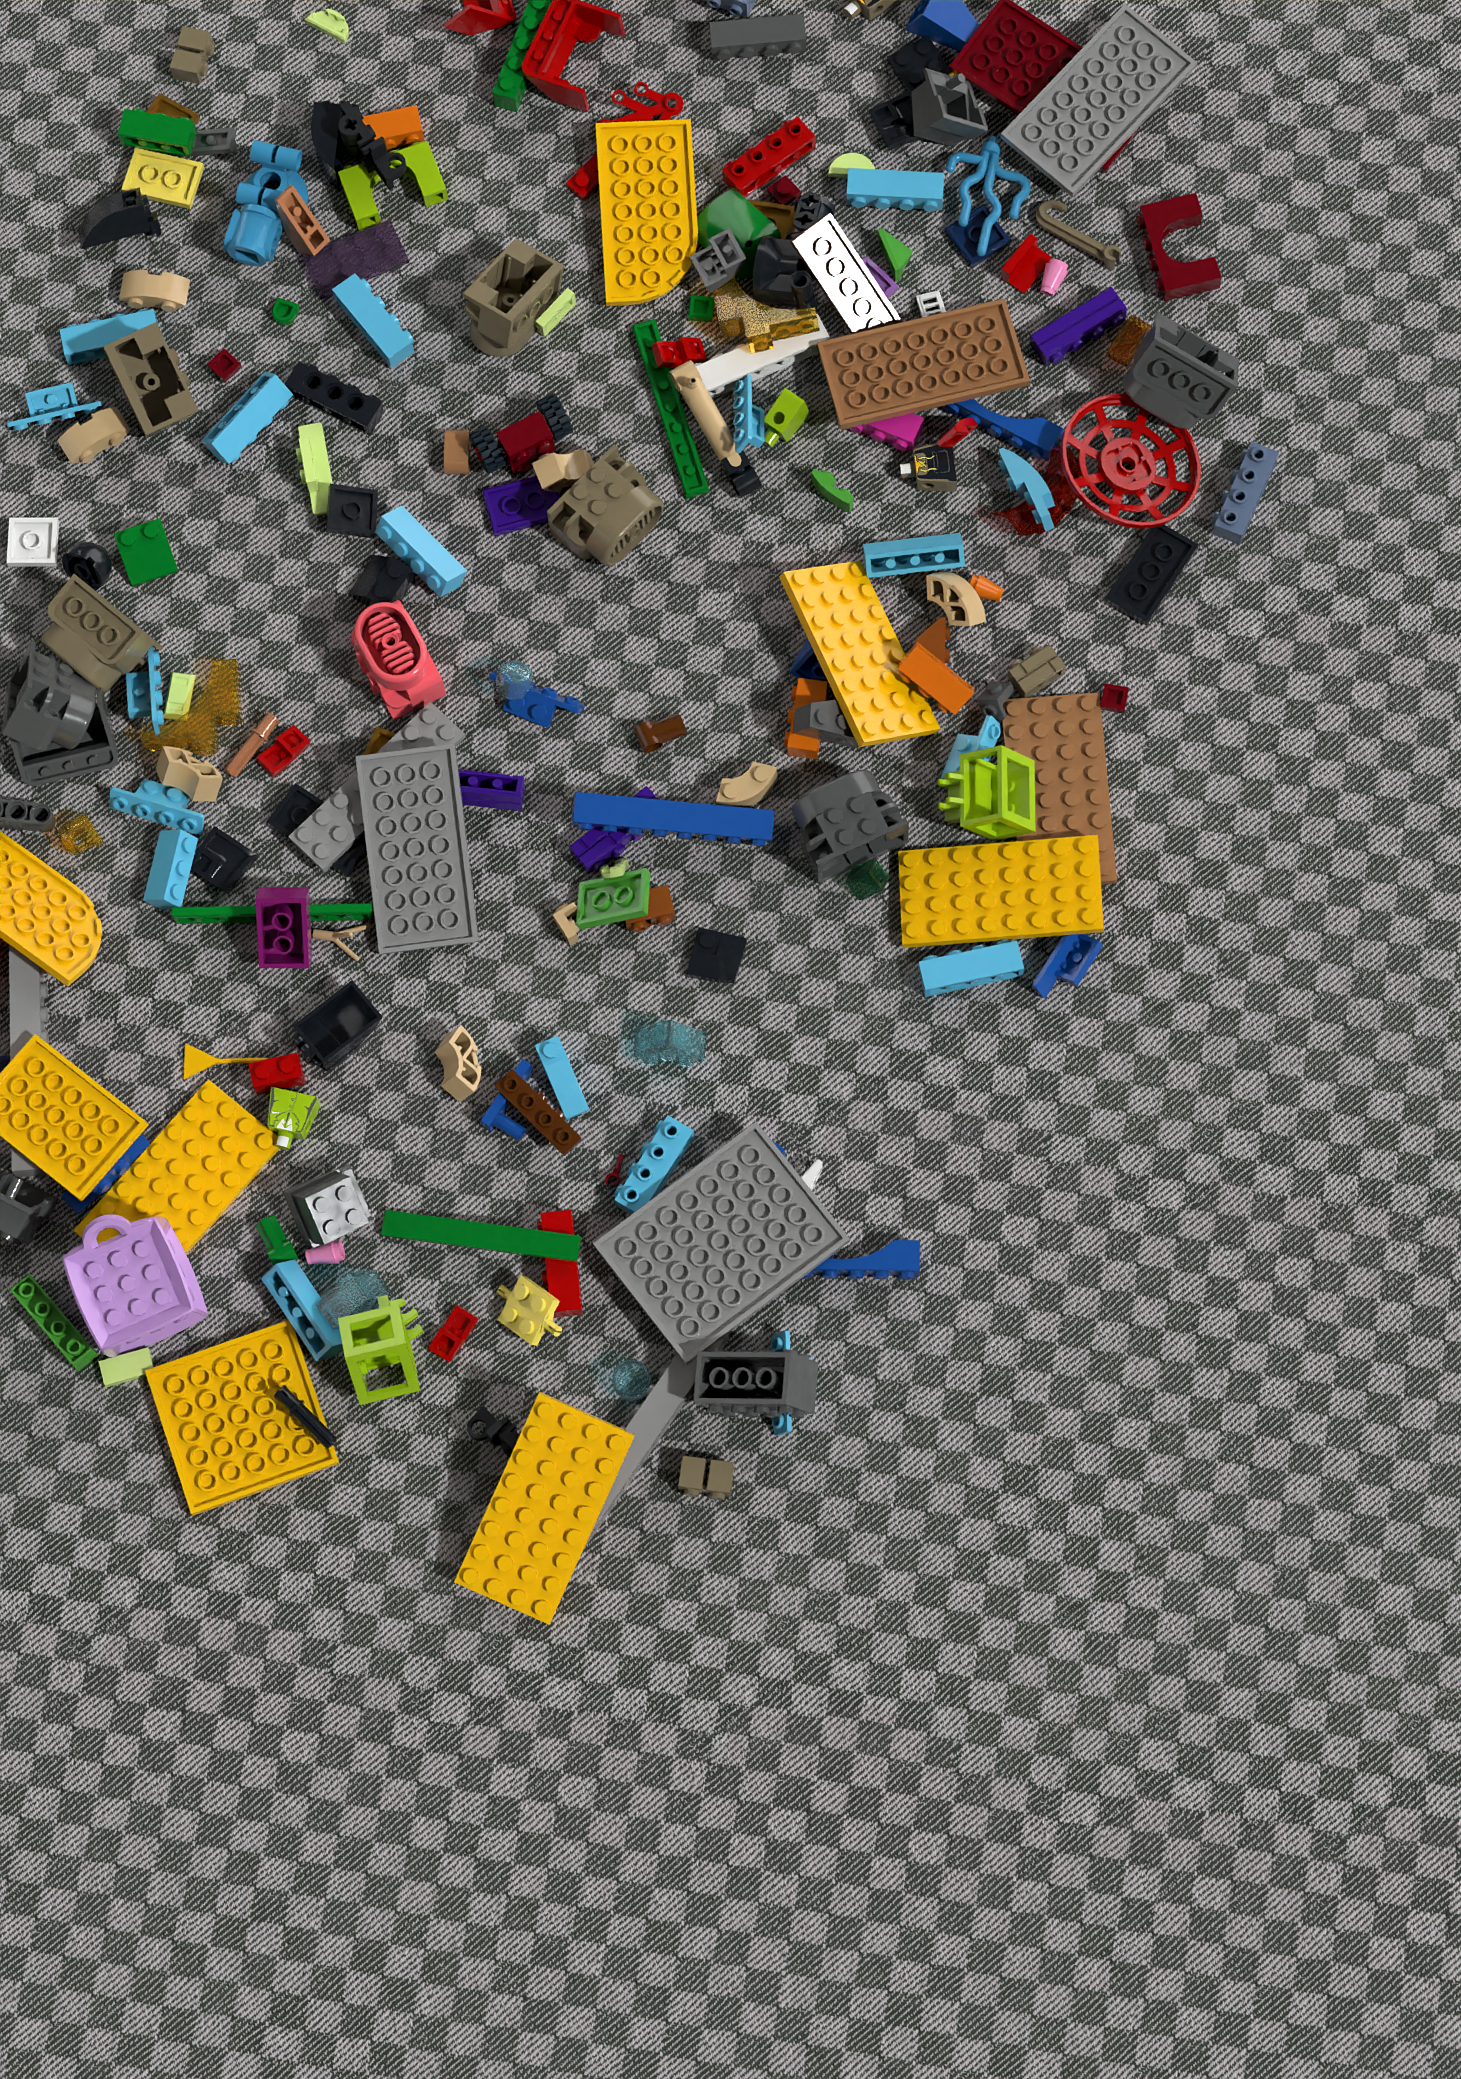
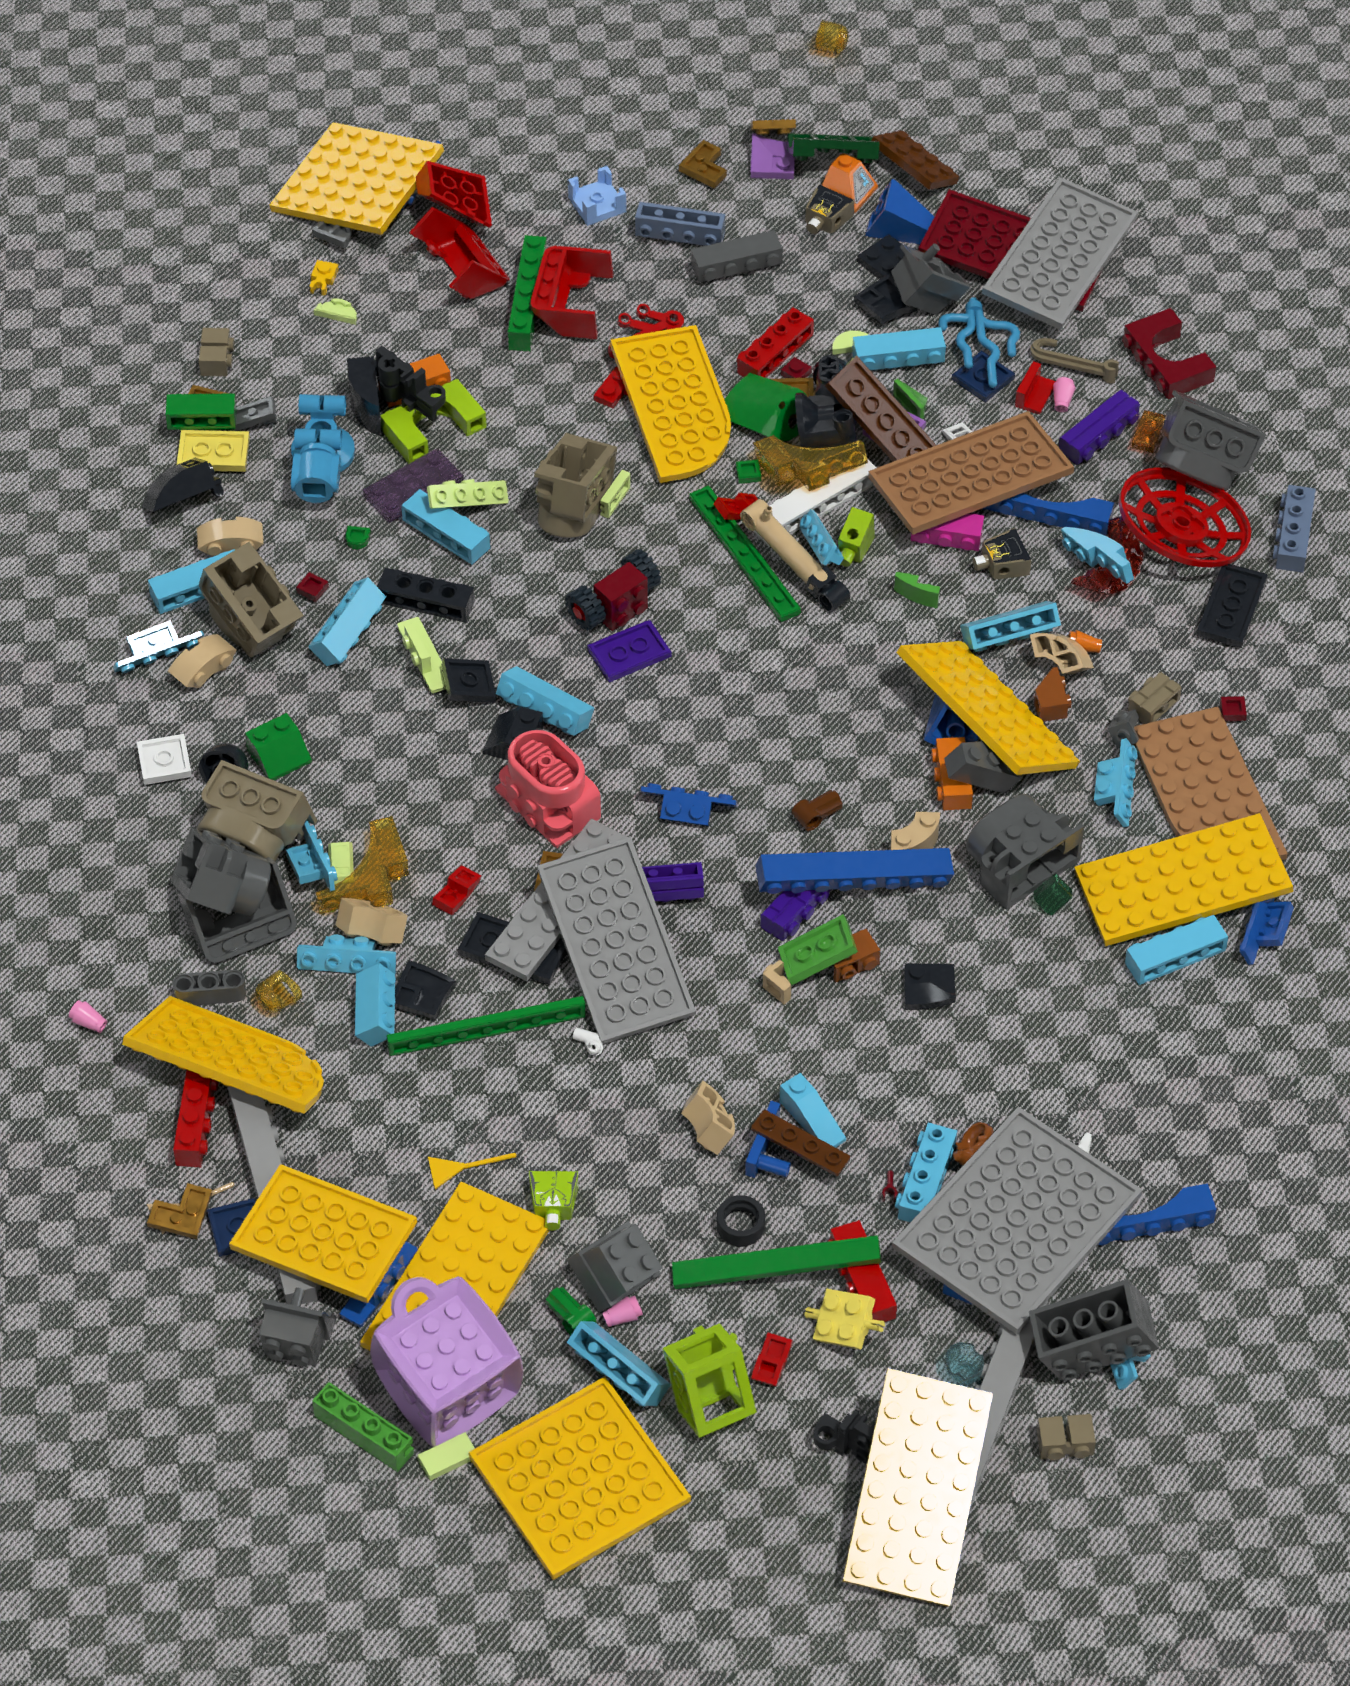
camera: 20 degrees left, 20 degrees down
nougat axle [225,712,280,777] -> none
red brick [248,1052,306,1095] -> none
magenta brick [255,887,312,968] -> none
black axle [273,1385,337,1449] -> none
nougat slope [274,185,330,256] -> none
black piece [292,980,383,1071] -> none
tan plant [313,924,371,961] -> none
clear light blue brick [316,1270,392,1329] -> none
medium nougat beam [444,430,471,474] -> none
clear light blue hair [495,660,533,700] -> none
tan brick [532,449,594,492] -> none
dark tan brick [547,444,664,566] -> none
yellowish green tile [600,857,629,879] -> none
clear light blue brick [633,1020,707,1067] -> none
dark grey slope [690,228,748,293] -> none
orange brick [898,642,974,715] -> none
red slope [937,418,978,447] -> none
lime piece [938,745,1036,841] -> none
none -> yellowish green bracket [427,479,509,509]
none -> white arm [573,1027,603,1056]
none -> black tyre [717,1195,765,1247]
none -> dark orange hair [953,1122,994,1166]

